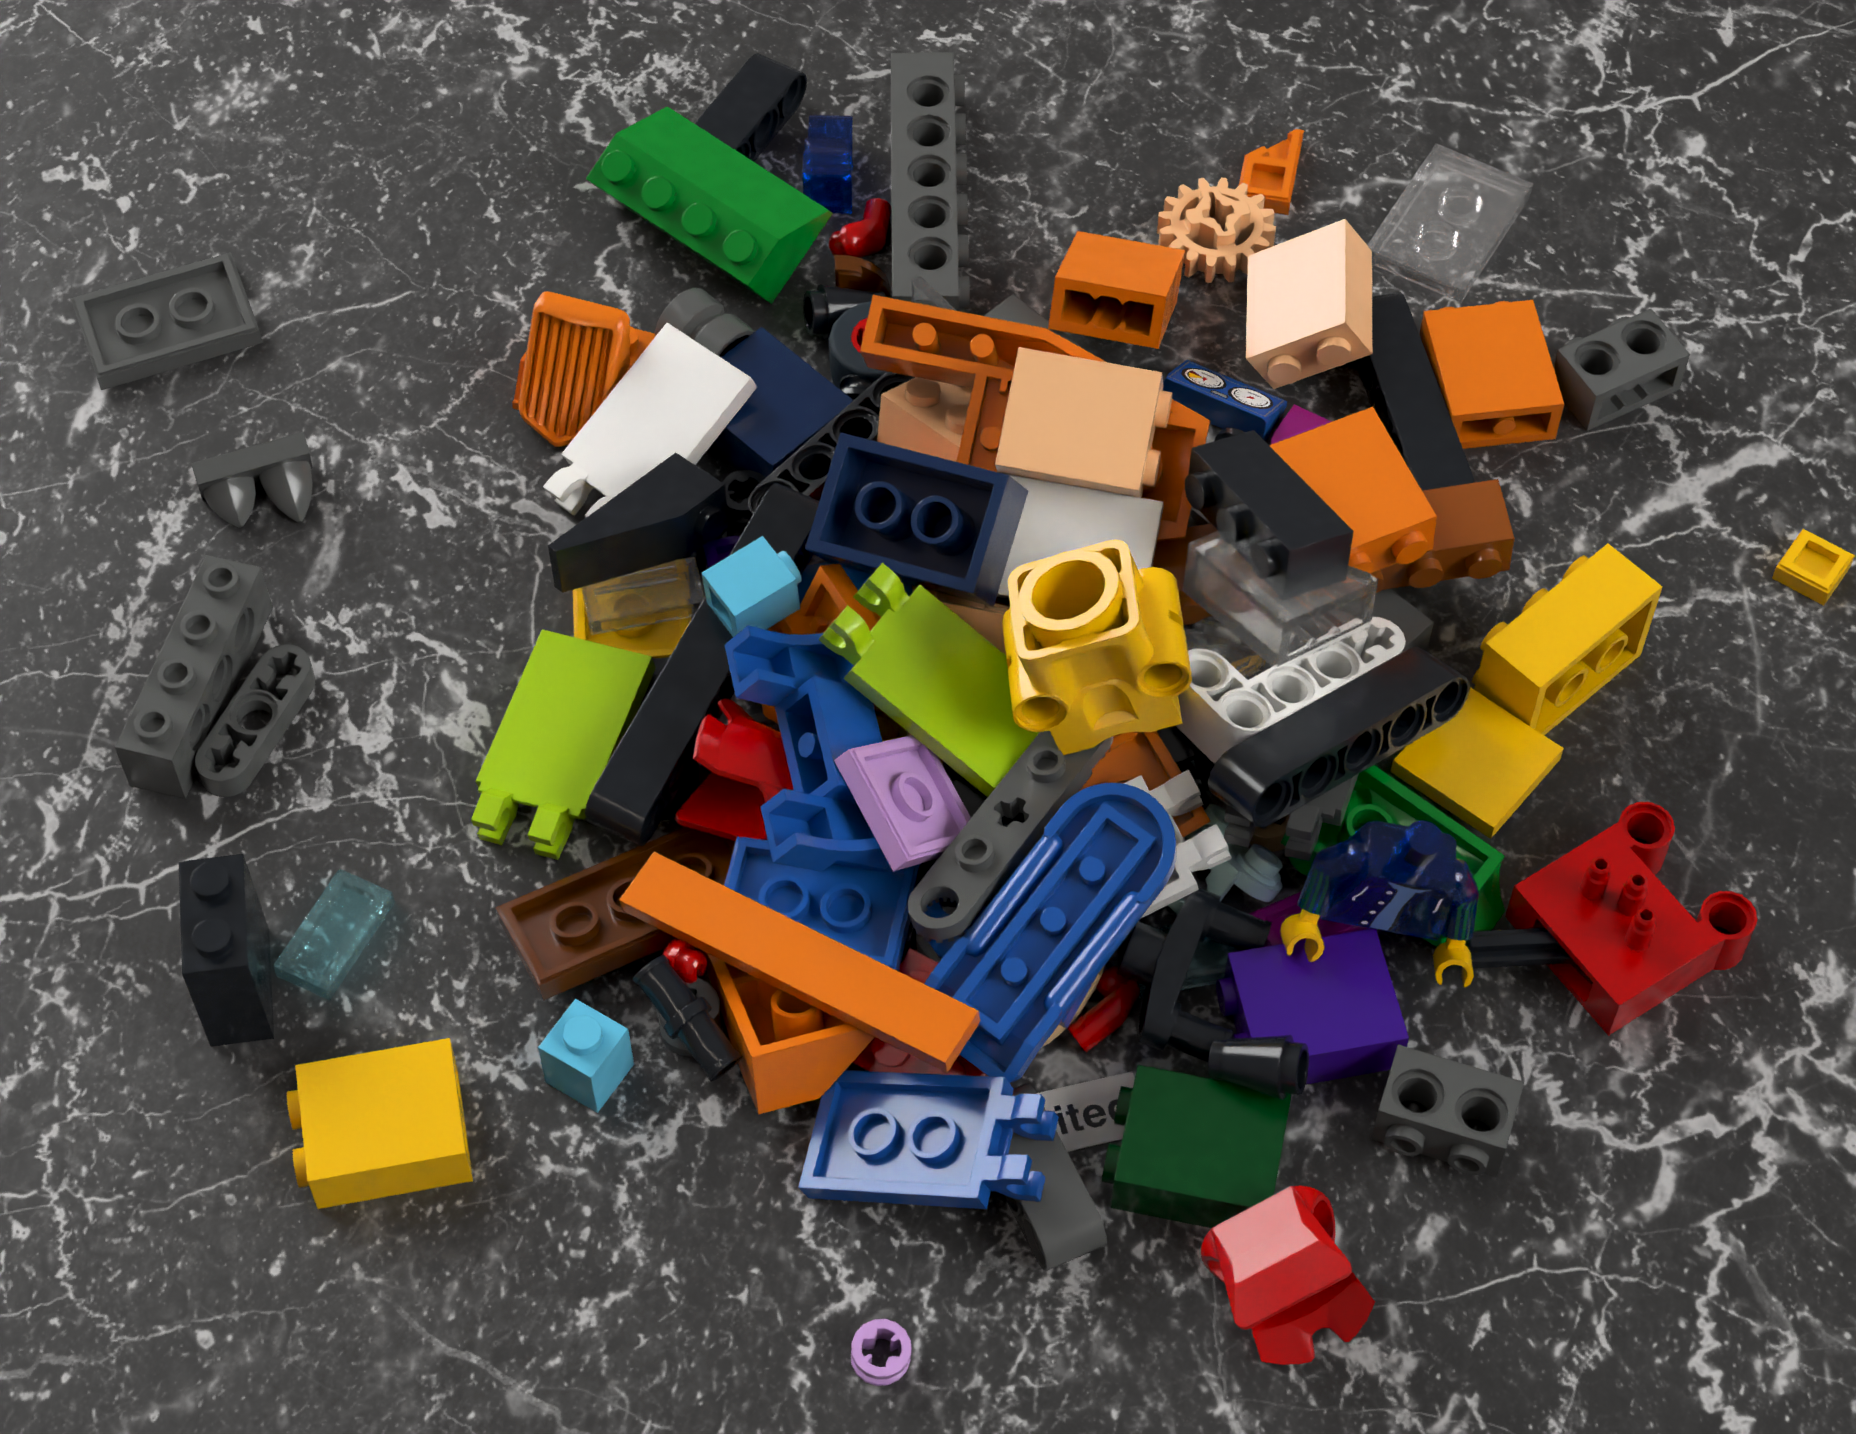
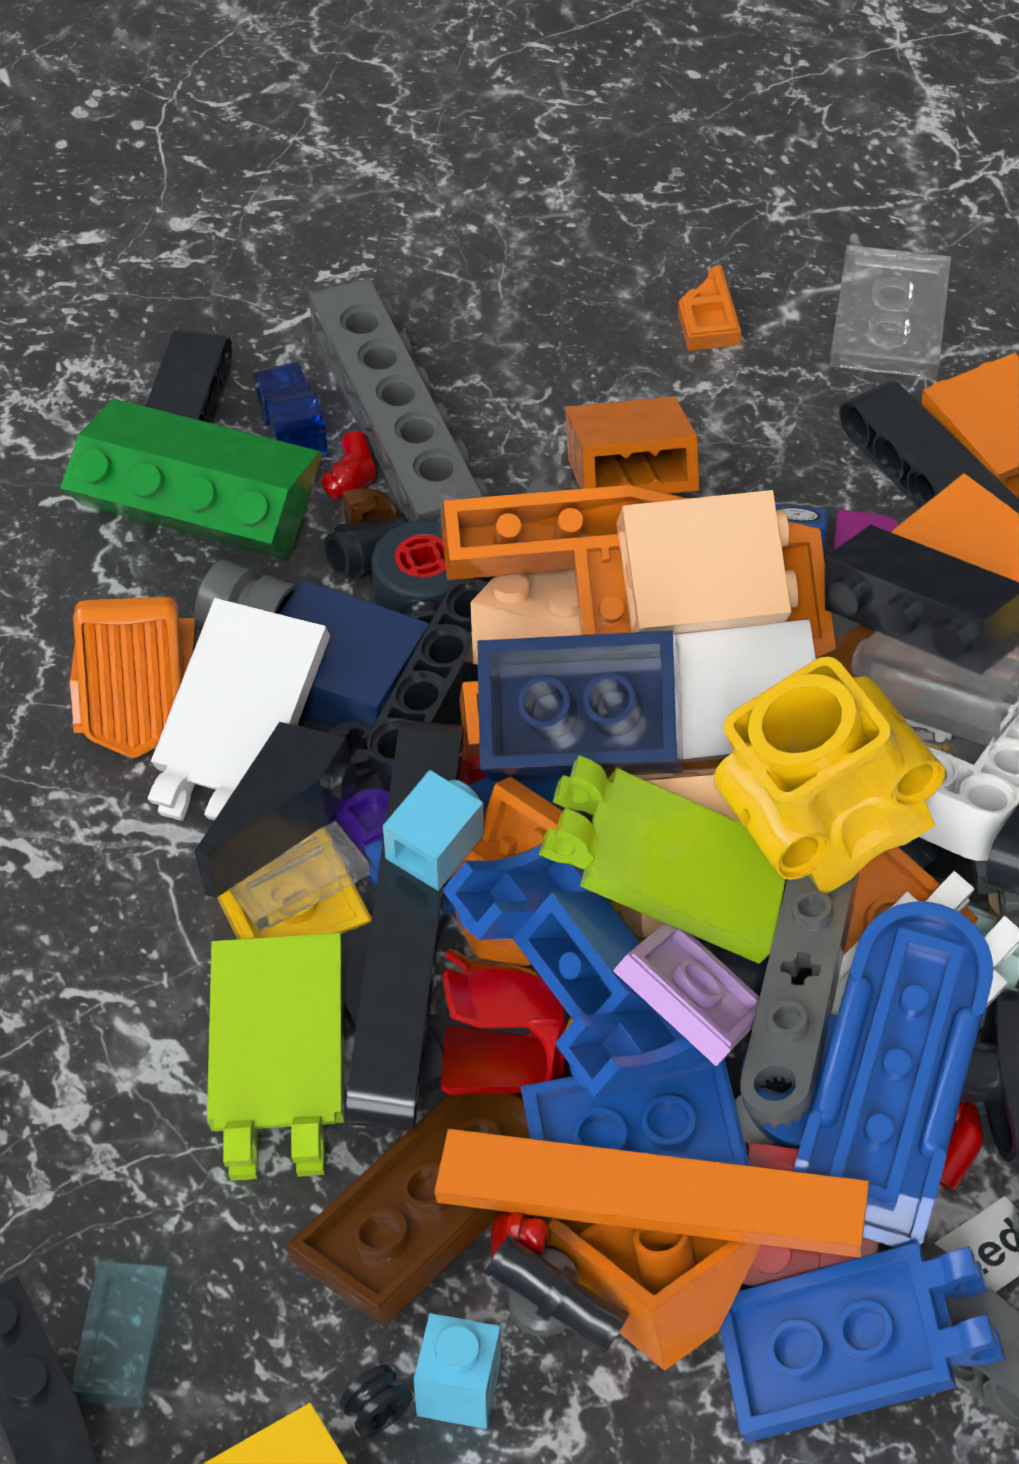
camera: 20 degrees left, 5 degrees down
light nougat gear [1157,177,1276,283] -> none
light nougat brick [1246,219,1373,389] -> none
none -> black bush [339,1364,413,1437]

